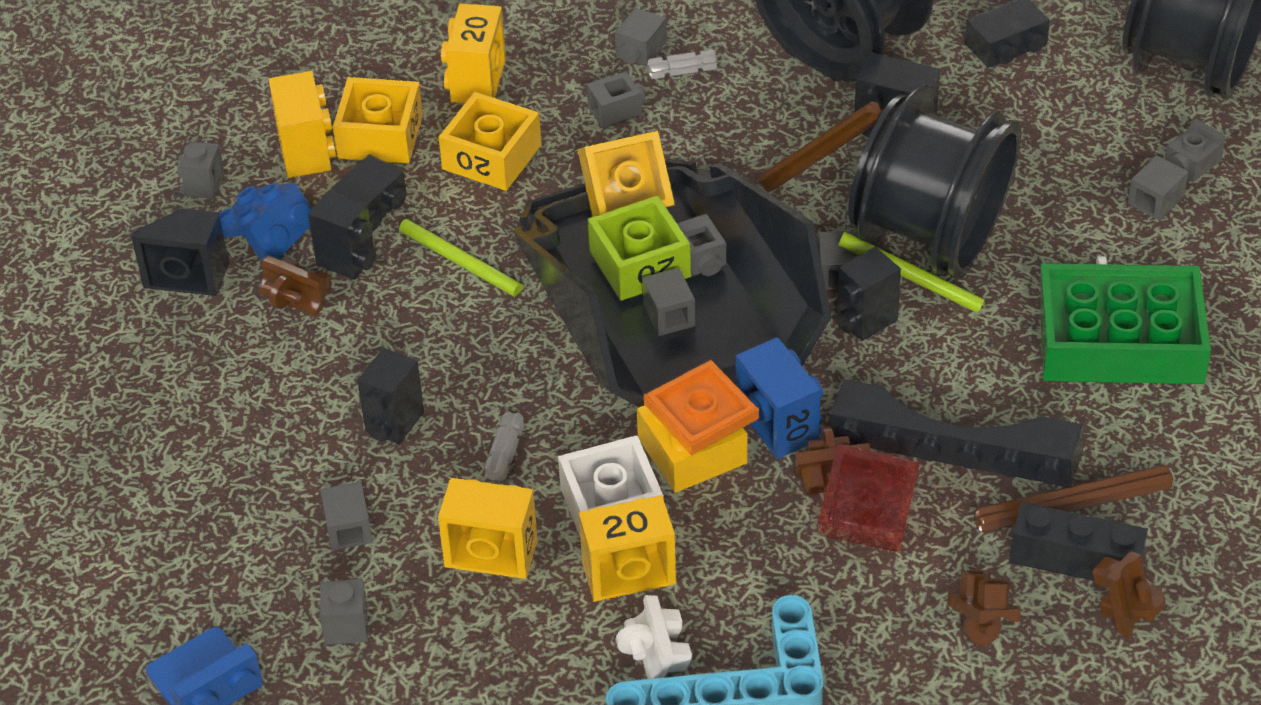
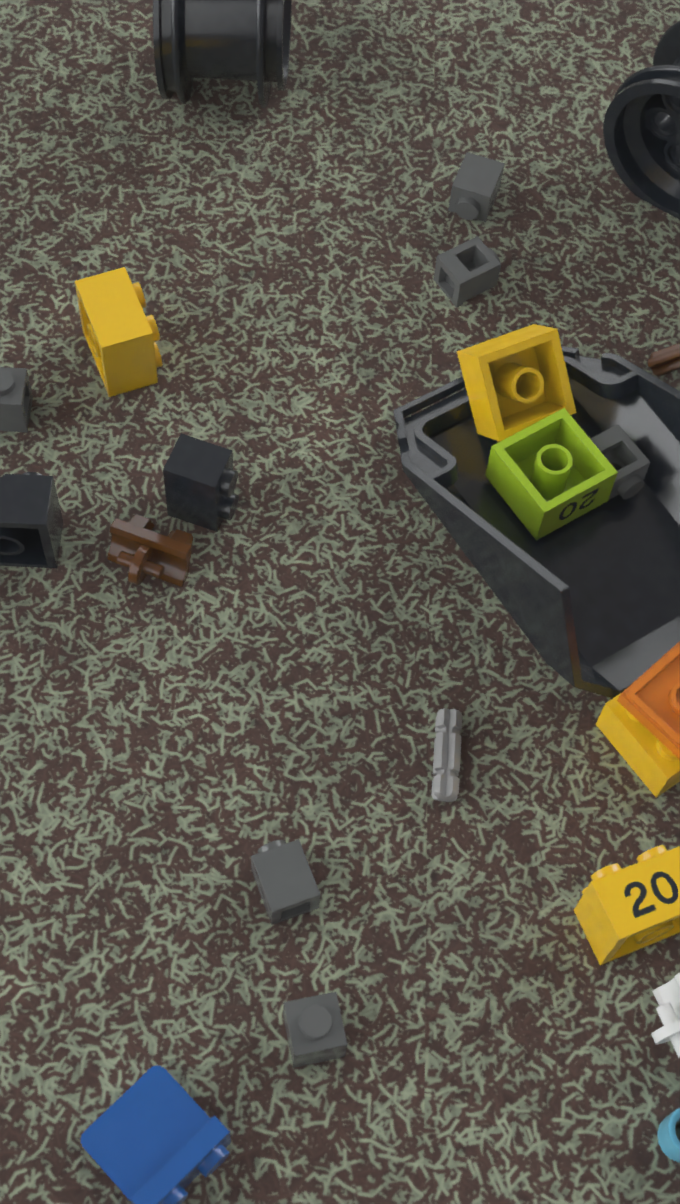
camera: 15 degrees left, 15 degrees up
blue bracket [219,183,312,261] -> none
black brick [321,154,407,231] -> none
yellow brick [333,77,423,164] -> none
black brick [357,348,424,445] -> none
lime bar [399,219,524,297] -> none
yellow brick [438,478,538,579] -> none
yellow brick [439,92,542,191] -> none
yellow brick [441,3,506,103] -> none
white brick [558,435,664,536] -> none
dark grey brick [642,268,695,336] -> none
light grey axle [647,49,717,79] -> none

